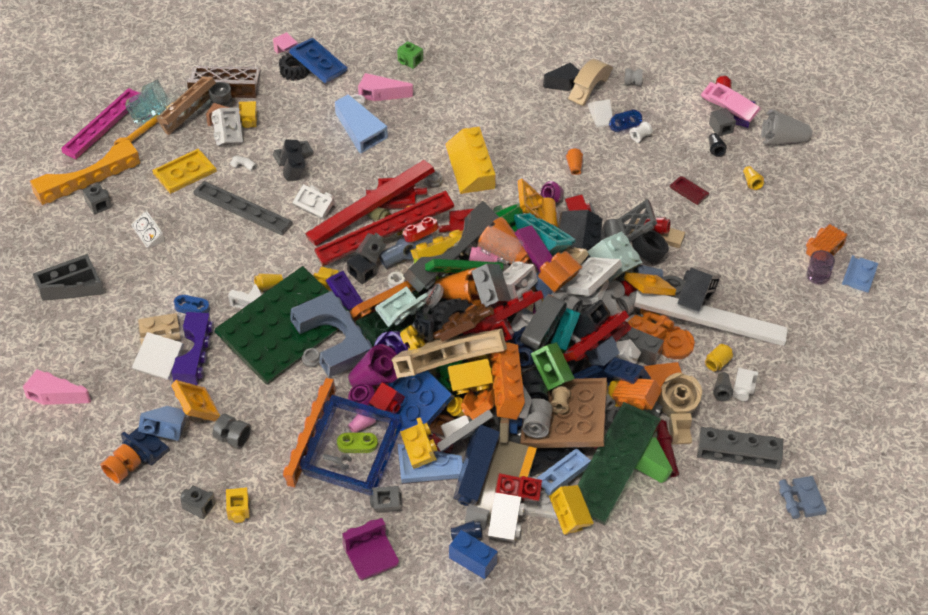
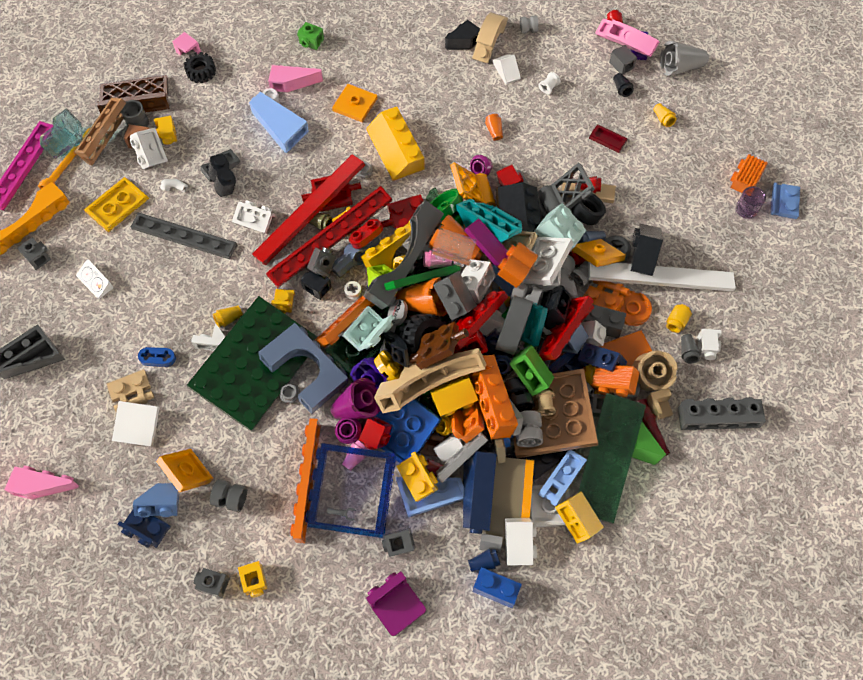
camera: 10 degrees left, 15 degrees up
orange wheel [100,444,141,484] -> none
dark purple arch [171,312,214,386] -> none
blue tile [289,37,348,83] -> none
dark purple plate [326,271,363,311] -> none
lime plate [337,432,378,453] -> none
red slope [494,473,542,502] -> none
clear blue plate [609,109,643,132] -> none
sand blue plate [779,476,827,519] -> none
none -> light orange plate [332,84,378,122]

